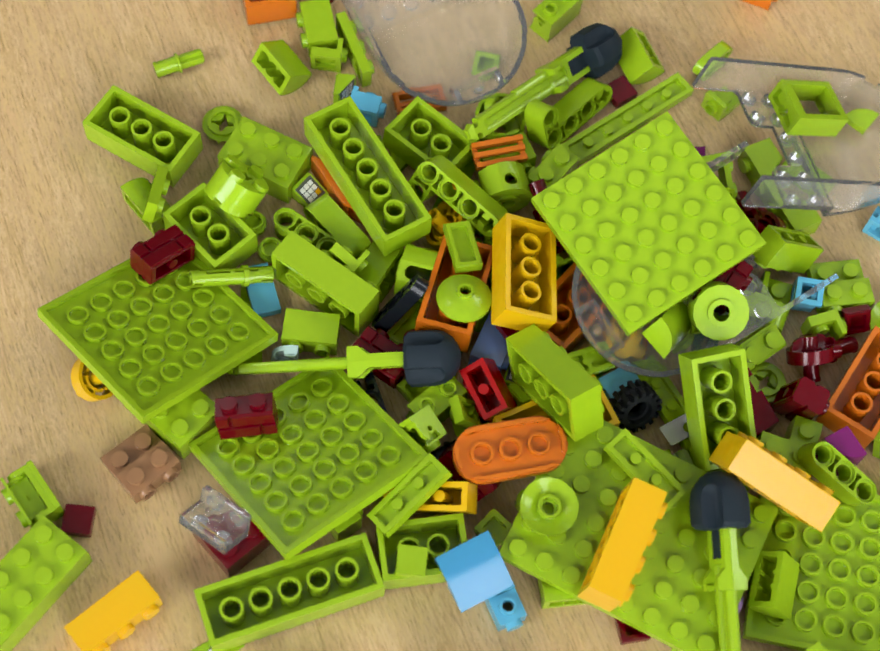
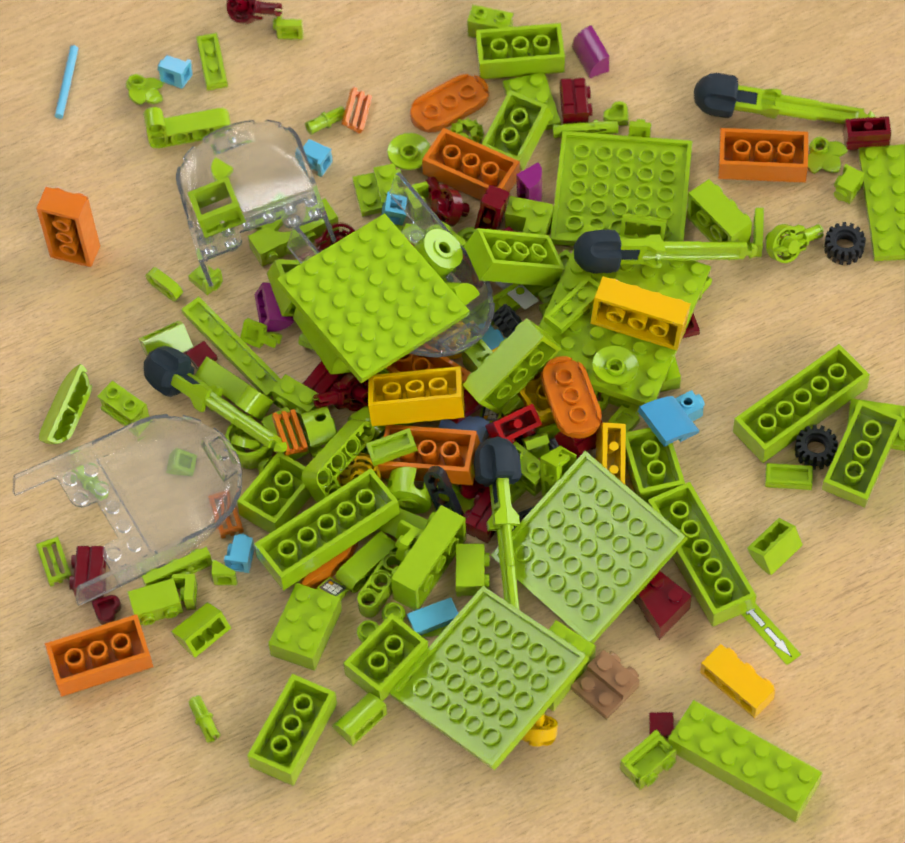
camera: 85 degrees left, 5 degrees down
dark red brick [130,225,195,285] -> none
lime plate [142,165,171,223] -> none
clear bracket [179,485,251,554] -> none
lime pin [189,265,274,288] -> none
lime gear [202,106,242,144] -> none
lime brick [205,155,269,218] -> none
dark red brick [215,392,278,439] -> none
light aqua tile [271,345,299,362] -> none
lime plate [367,453,452,538] -> none
lime tile [395,544,429,579] -> none
lime dish [436,274,492,323] -> none
yellow brick [708,431,841,532] -> none
lime brick [753,225,824,274] -> none
lime beam [798,441,877,505] -> none
dark red tile [841,304,871,336] -> none

